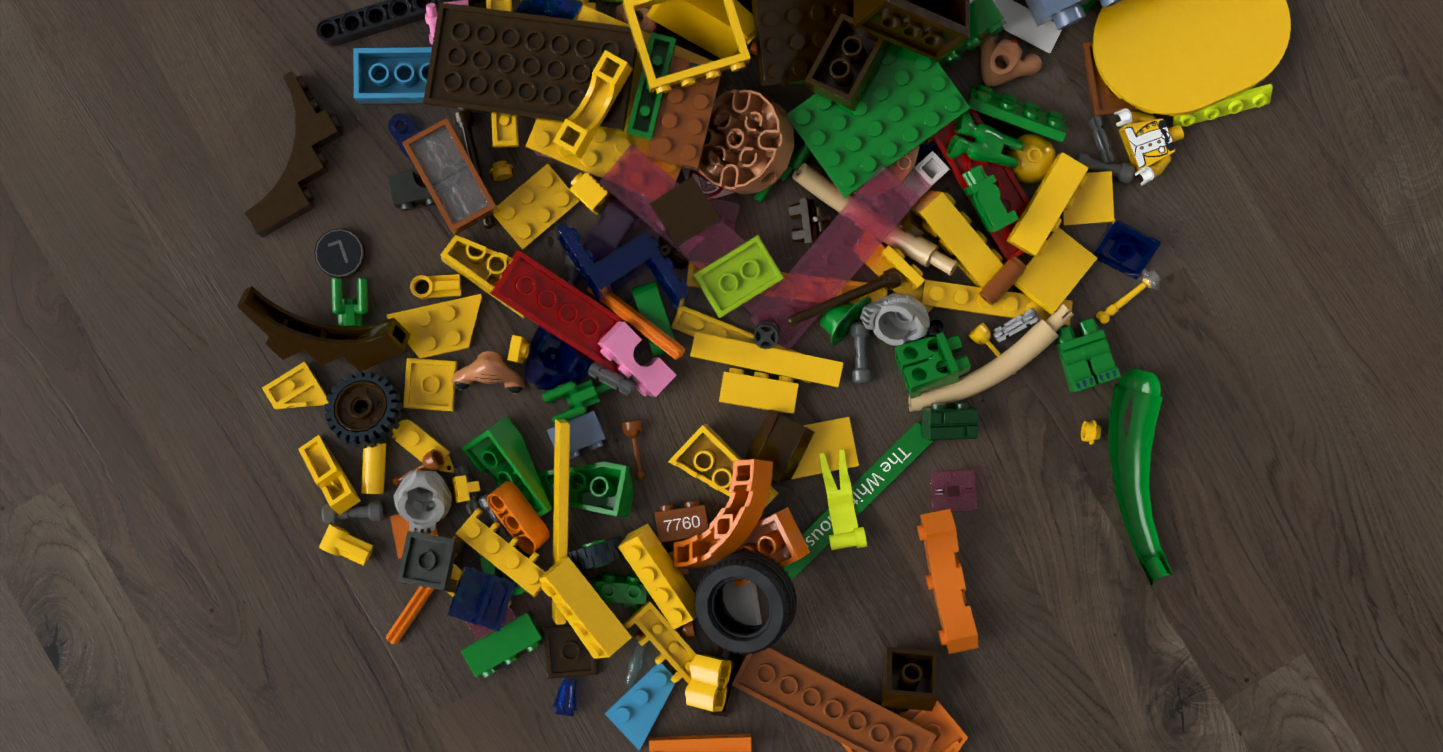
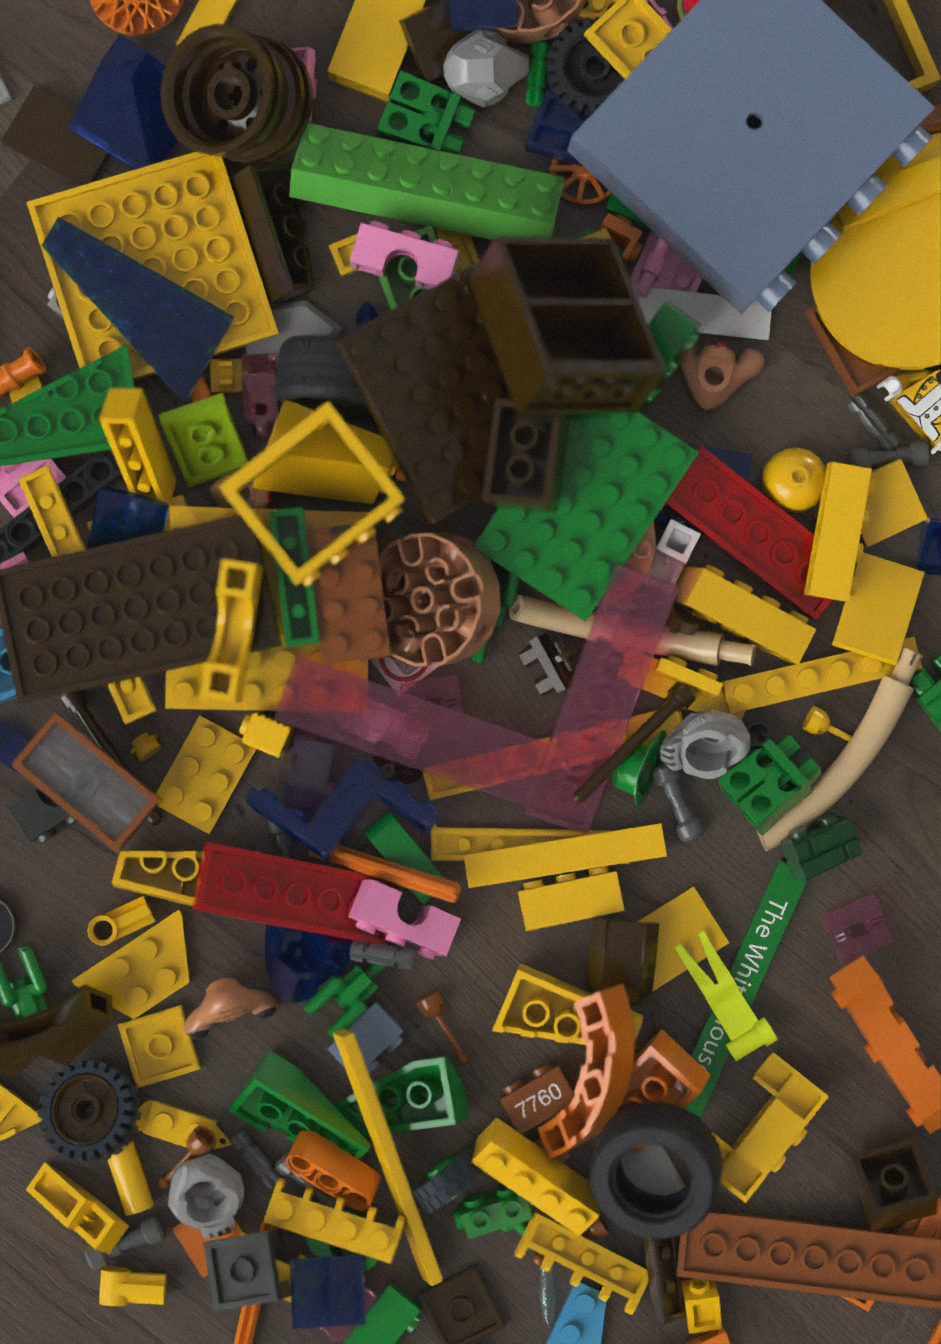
camera: 20 degrees left, 0 degrees up
yellow tile [452,475,480,503] -> none
yellow plate [507,335,531,364] -> none
yellow wedge [538,557,632,659] -> none
dark brown tile [650,176,720,247] -> none
yellow brick [685,654,731,712] -> none
lime tile [693,235,784,318] -> none
pearl dark grey wheel [753,320,780,349] -> none
green piece [946,112,1025,168] -> none
green hips [962,165,1019,233] -> none
green plate [968,84,1066,142] -> none
dark orange piece [979,256,1026,305] -> none
axle [993,308,1040,343] -> none
none -> yellow bracket [682,1278,722,1334]
none -> yellow bracket [712,1051,829,1203]

